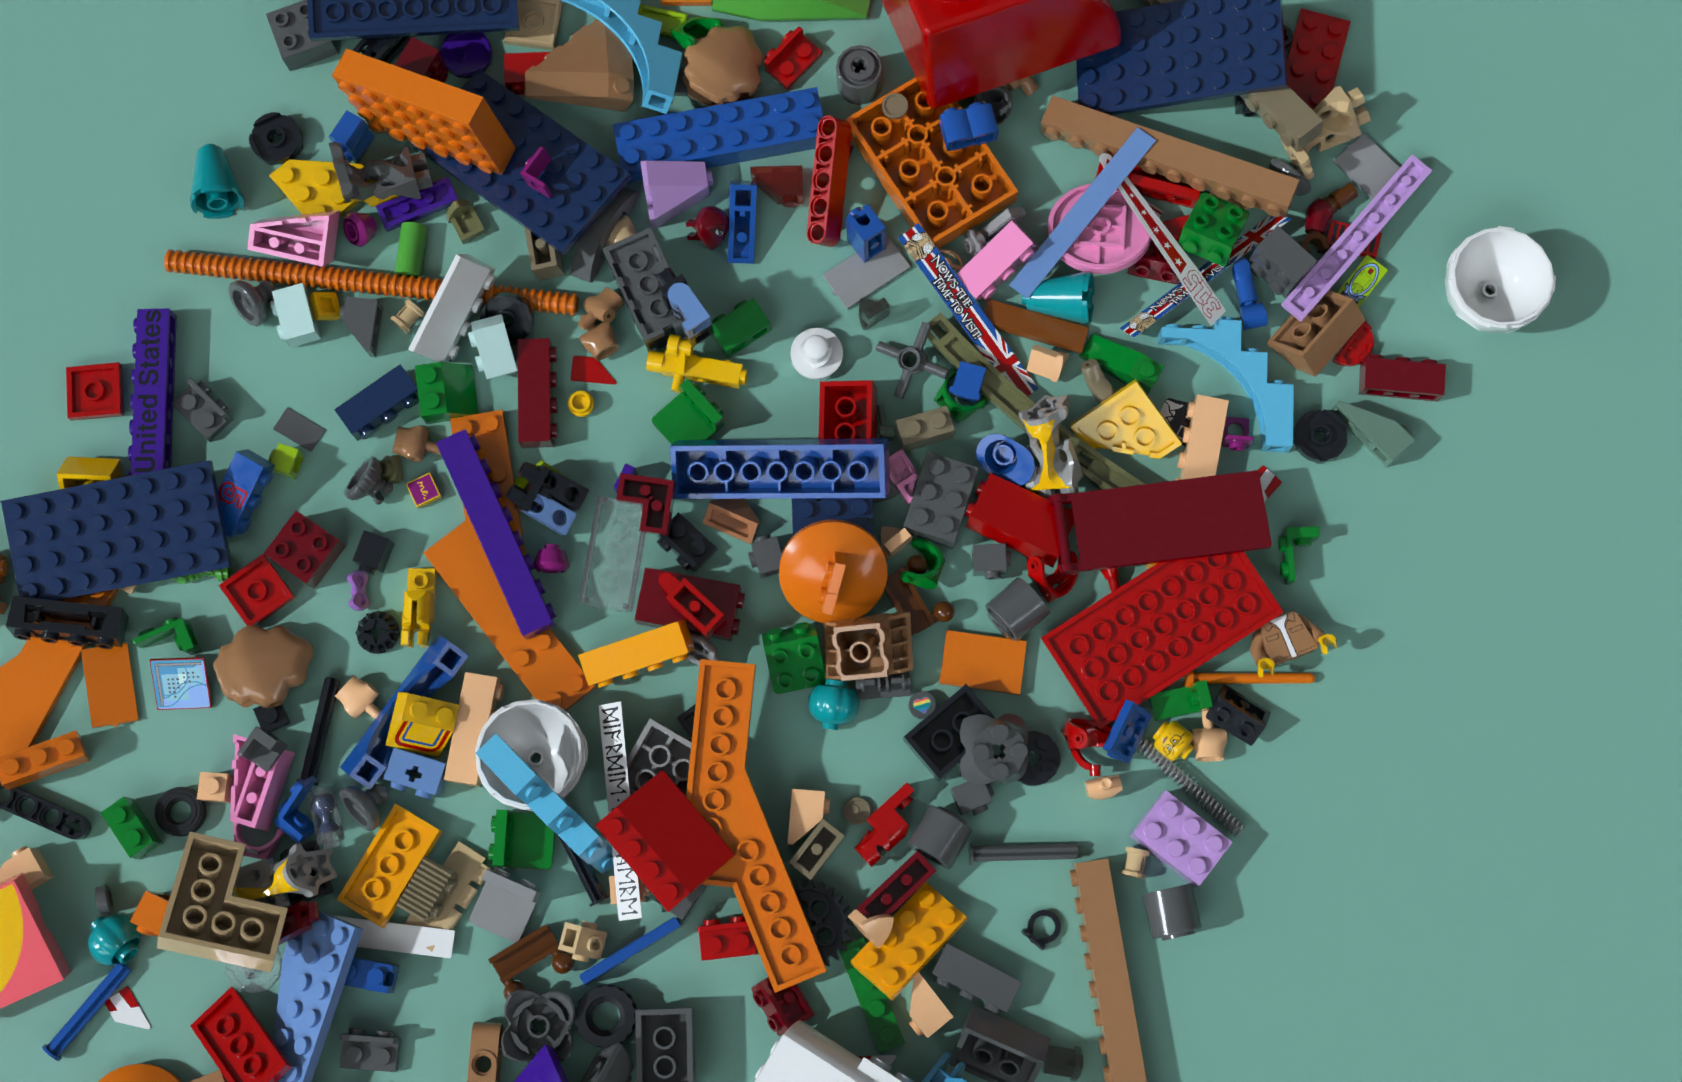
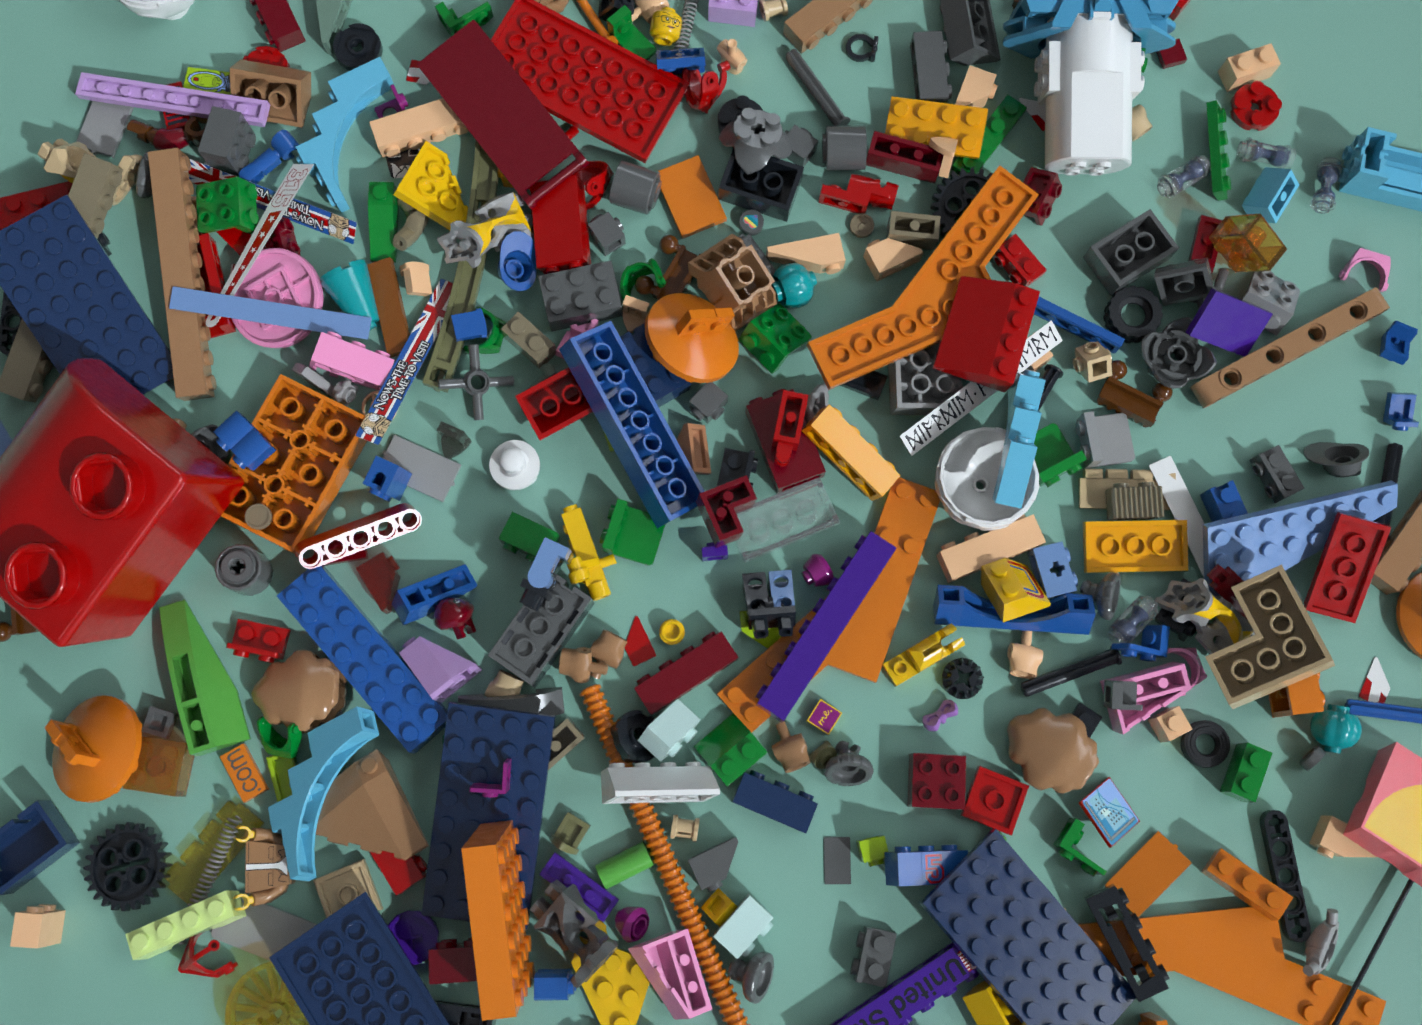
camera: 125 degrees left, 0 degrees up
black brick [352,530,394,575] -> none
none -> light nougat slope [766,233,846,274]

